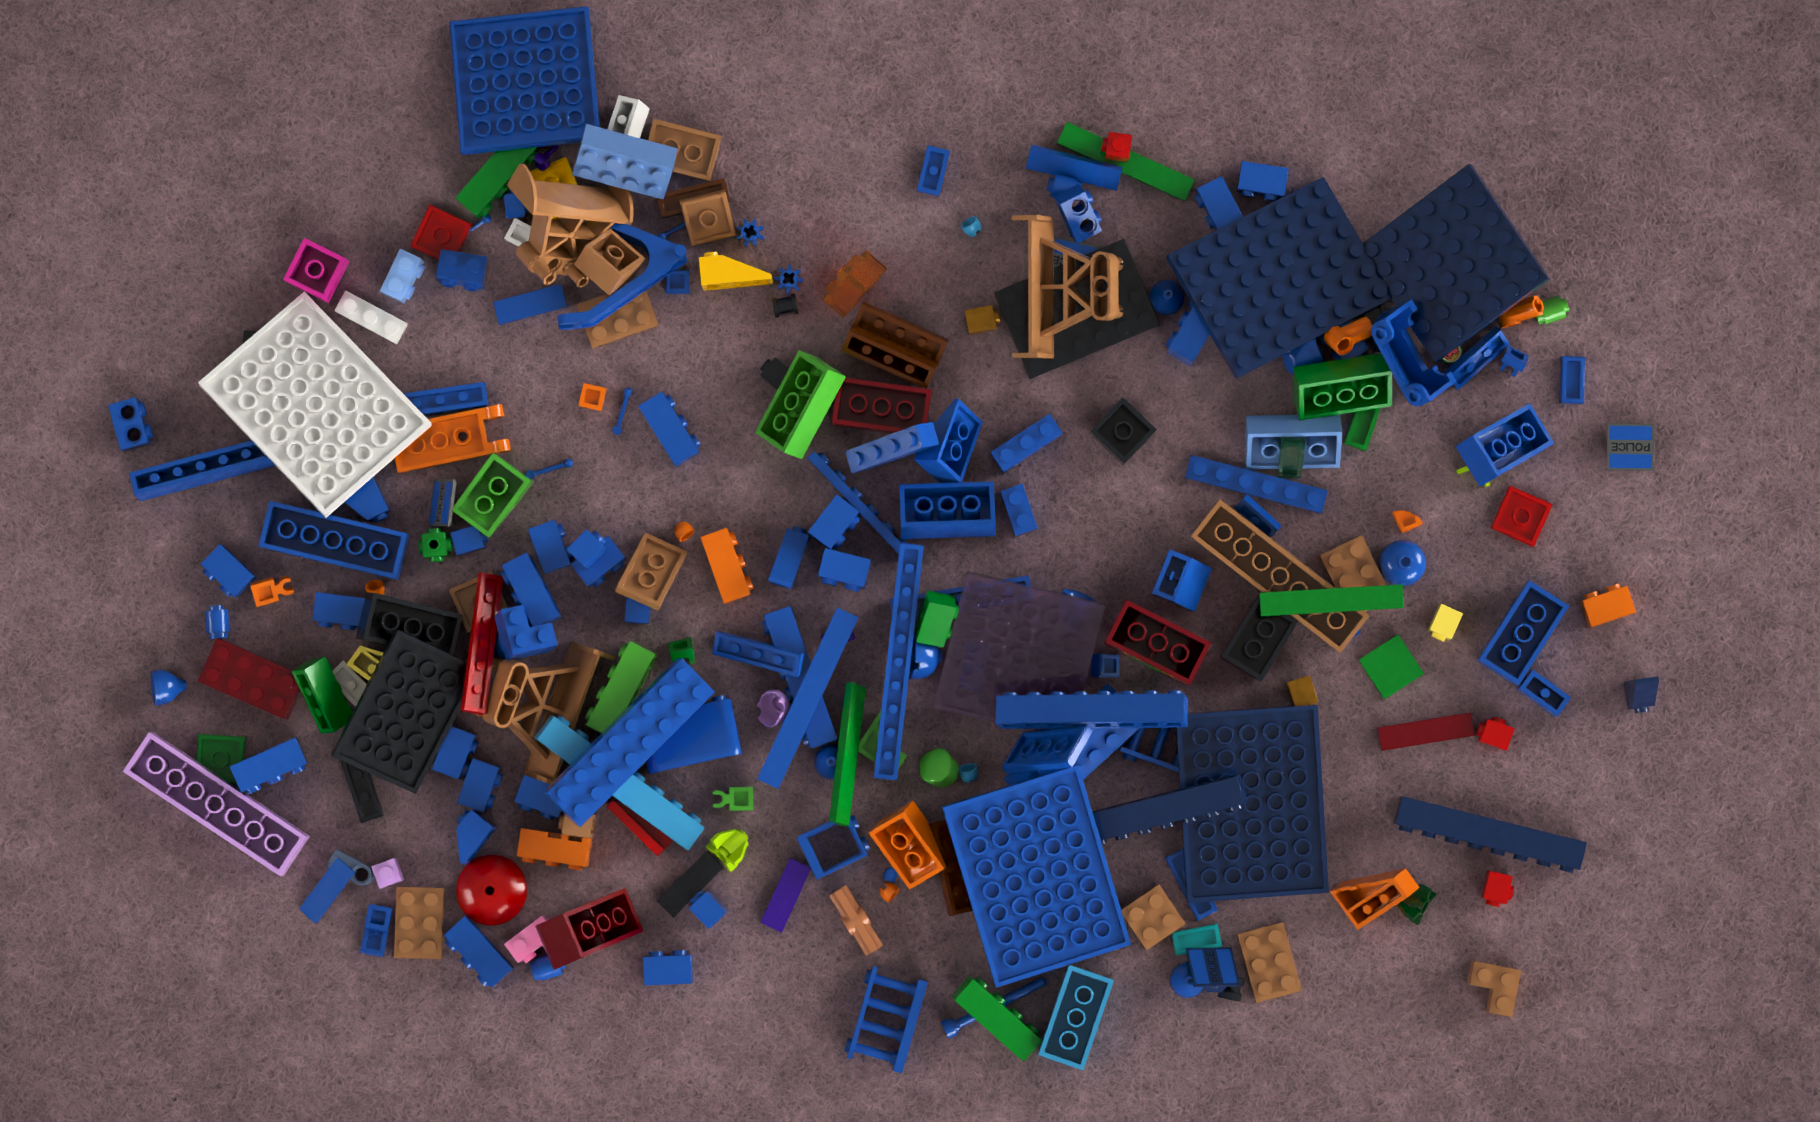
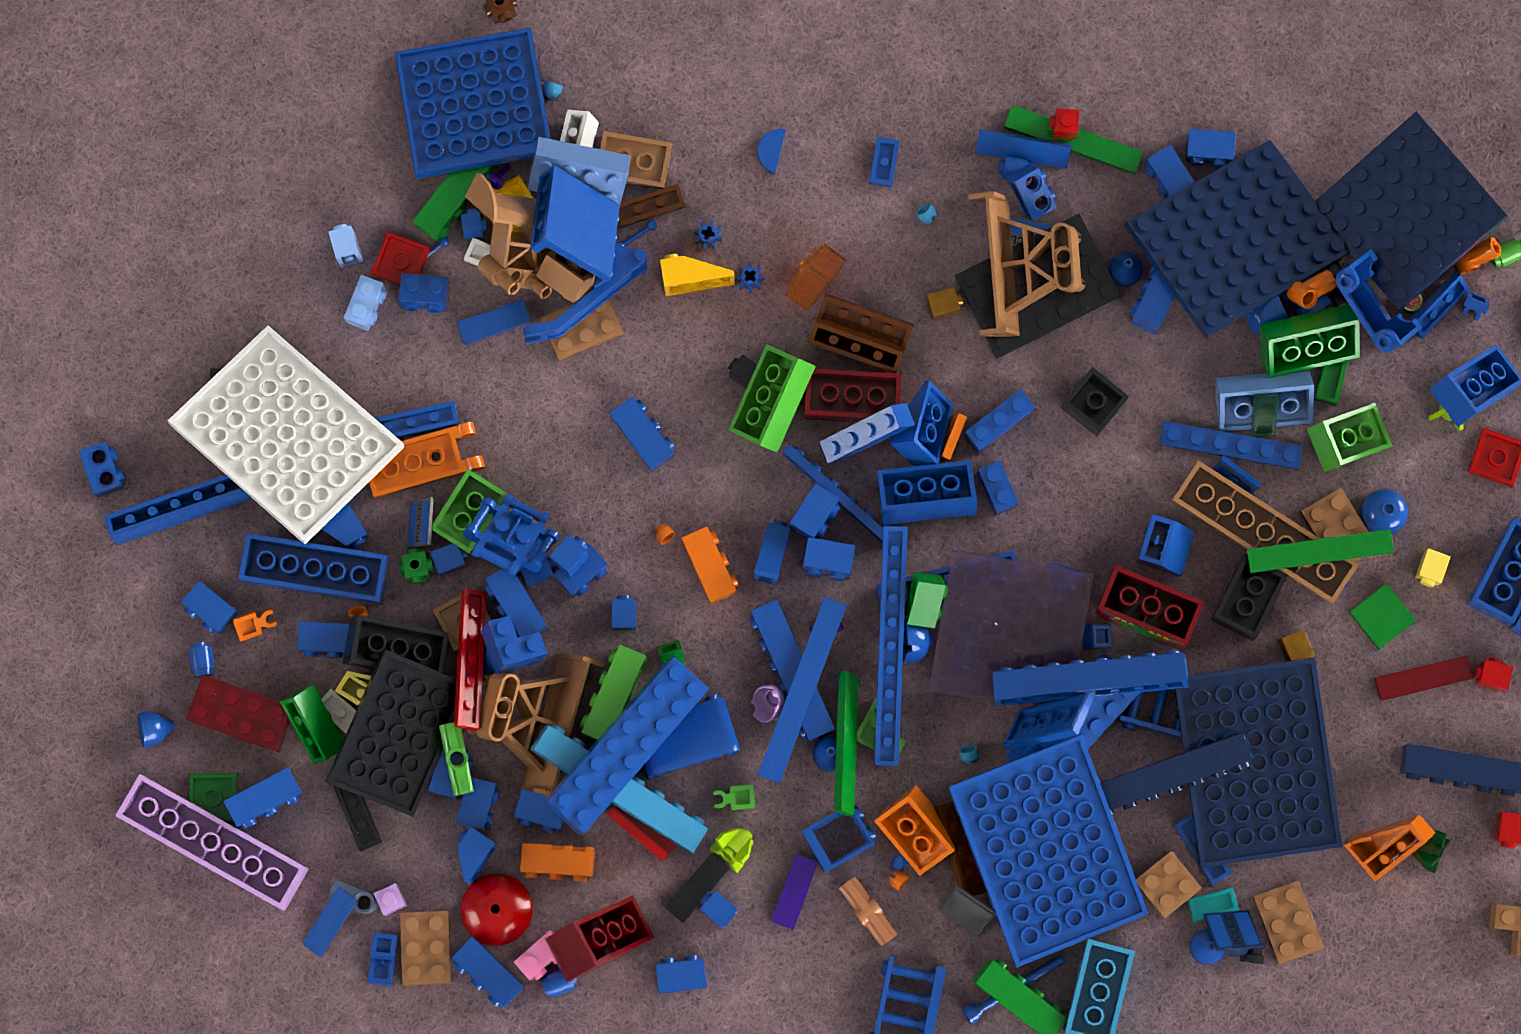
camera: 10 degrees left, 5 degrees down
dark pink brick [283,238,350,304] -> none
white plate [335,290,408,344] -> none
blue hinge [526,458,573,479] -> none
medium nougat brick [558,814,597,838] -> none
orange plate [578,383,607,412] -> none
blue hinge [612,387,633,435] -> none
medium nougat plate [615,533,688,611] -> none
blue tile [666,270,690,294] -> none
medium nougat tile [680,189,736,246] -> none
blue tile [712,631,804,677] -> none
black bush [772,293,799,318] -> none
bright green hair [920,748,959,788] -> none
orange tile [1392,510,1423,534] -> none
none -> light blue brick [328,224,364,268]
none -> bright green piece [439,722,474,796]
none -> blue brick [463,493,559,577]
none -> blue panel [530,165,620,288]
none -> dark azure hinge [543,81,563,99]
none -> blue tile [758,129,786,175]
none -> dark grey piece [939,885,995,937]
none -> orange tile [940,413,967,462]
none -> bright green slope [1307,403,1392,473]

